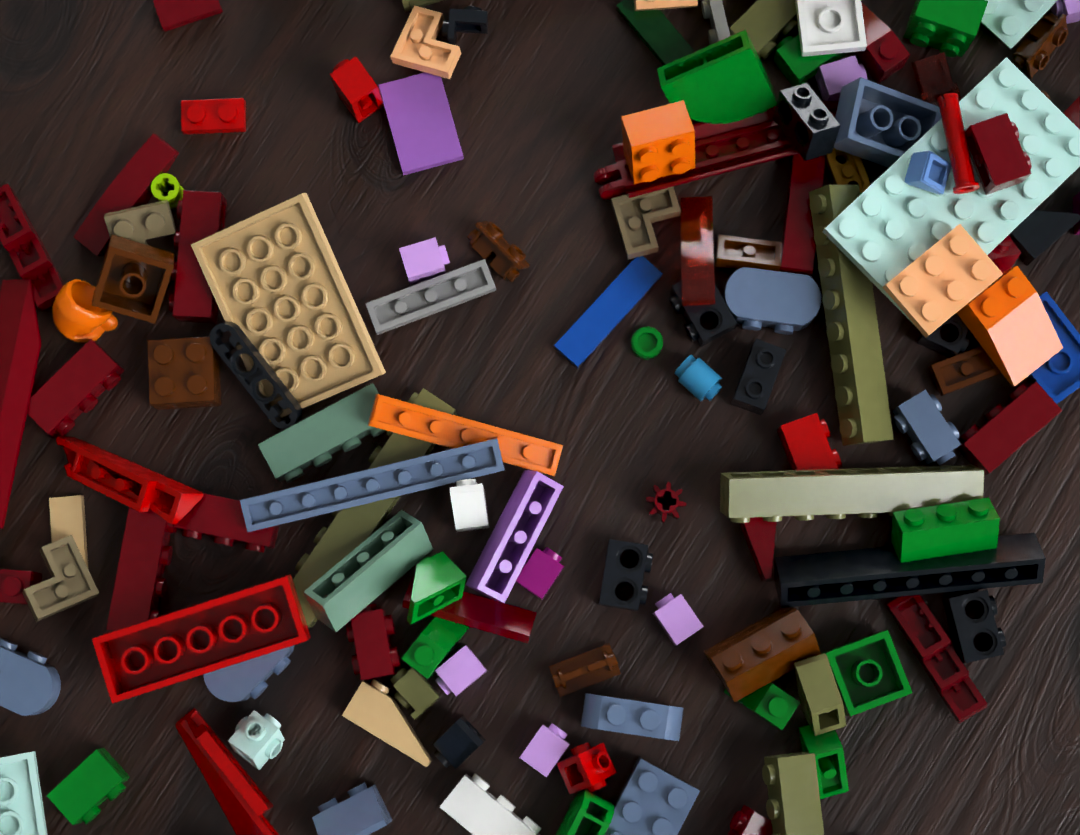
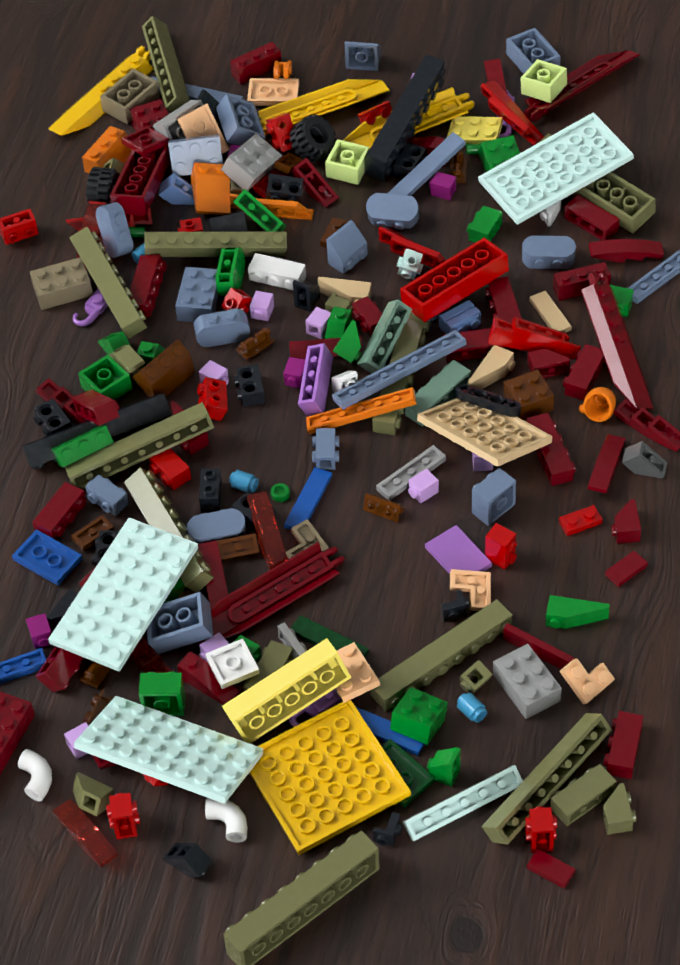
camera: 160 degrees right, 30 degrees down
dark tan plate [22,535,99,622] -> none
reddish brown brick [92,234,175,323] -> none
dark tan plate [104,200,176,245] -> none
lime bush [151,173,184,209] -> none
orange brick [621,100,695,184] -> none
dark red gear [645,481,687,523] -> none
green brick [657,30,777,124] -> none
black brick [772,83,840,161] -> none
light nougat plate [882,224,1003,338] -> none
medium blue slope [905,151,951,195] -> none
red pin [937,93,980,194] -> none
slope [957,266,1063,387] -> none
dark red brick [965,113,1032,195] -> none
none -> dark red brick [72,389,119,426]
none -> red brick [197,377,228,421]
none -> sand blue brick [312,428,339,470]
none -> medium blue brick [439,300,481,334]
none -> tan slope [468,345,515,389]
none -> sand blue brick [472,468,516,526]
none -> dark red slope [527,348,570,378]
none -> dark red slope [611,499,641,544]
none -> dark grey slope [622,441,667,478]

